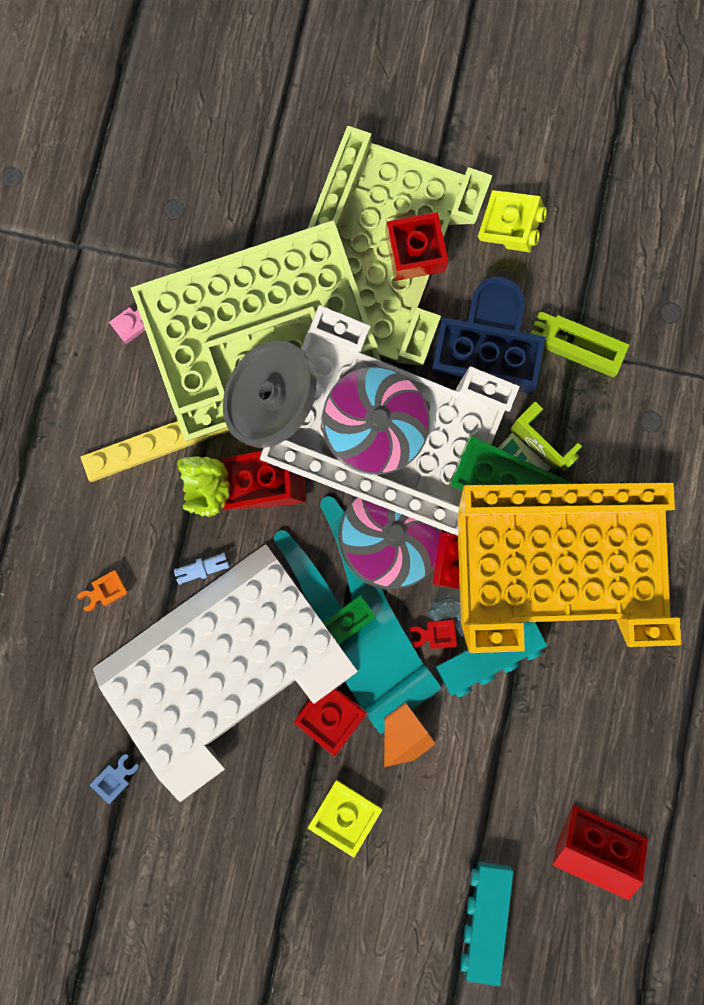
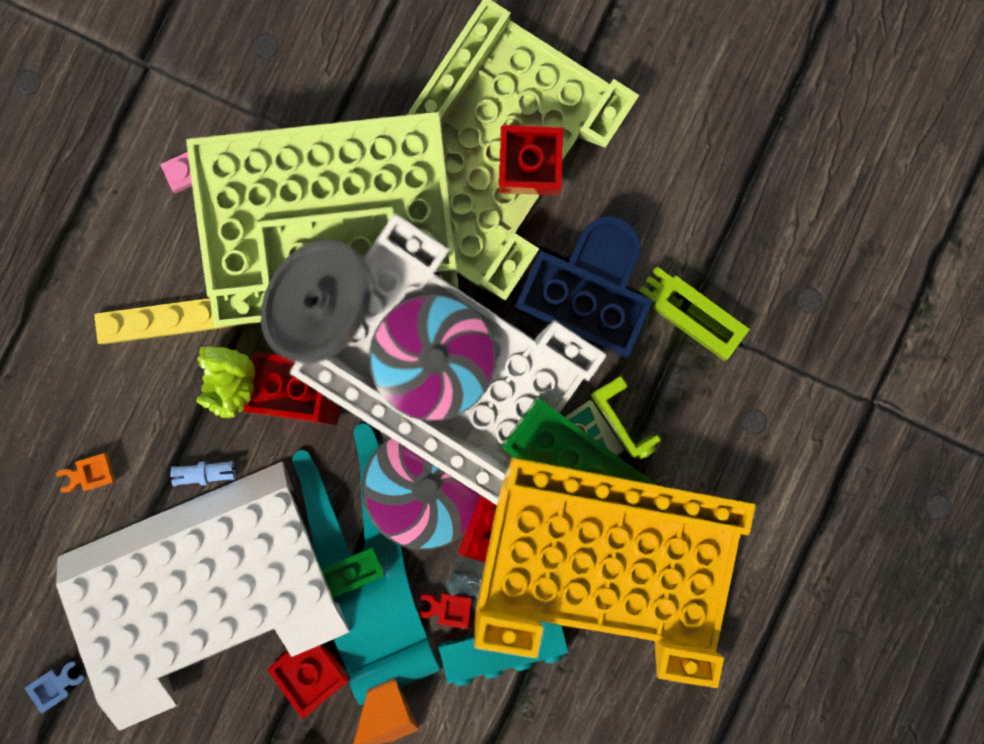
camera: 10 degrees right, 5 degrees up
neon yellow plate [478,190,547,252] -> none

